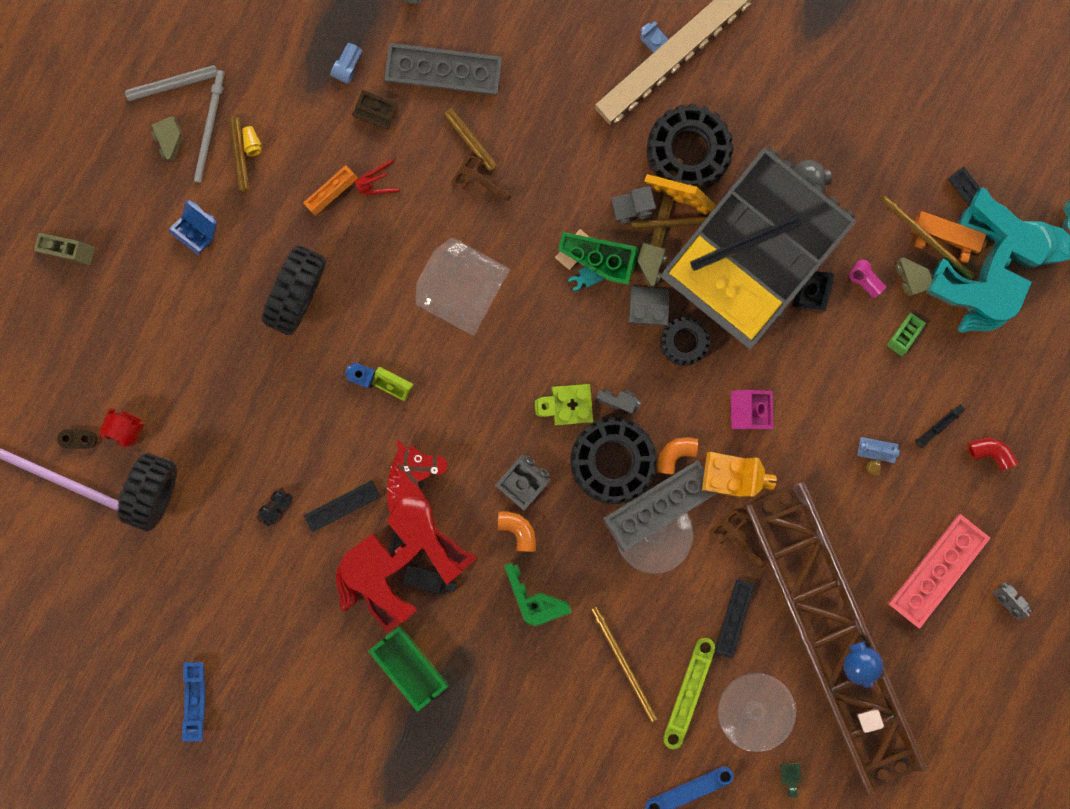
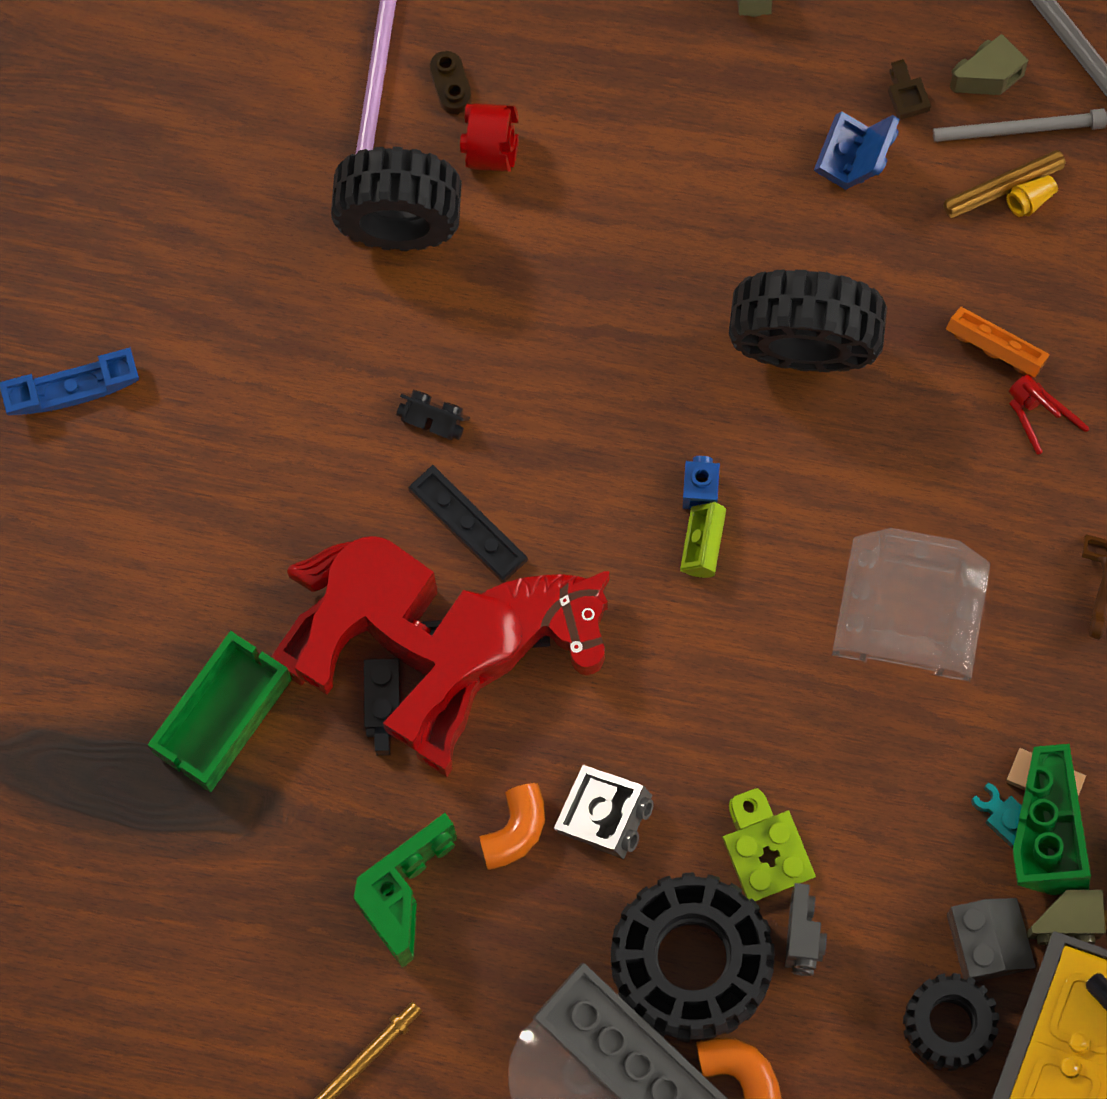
camera: 80 degrees right, 15 degrees down
none -> dark brown plate [888,59,931,120]

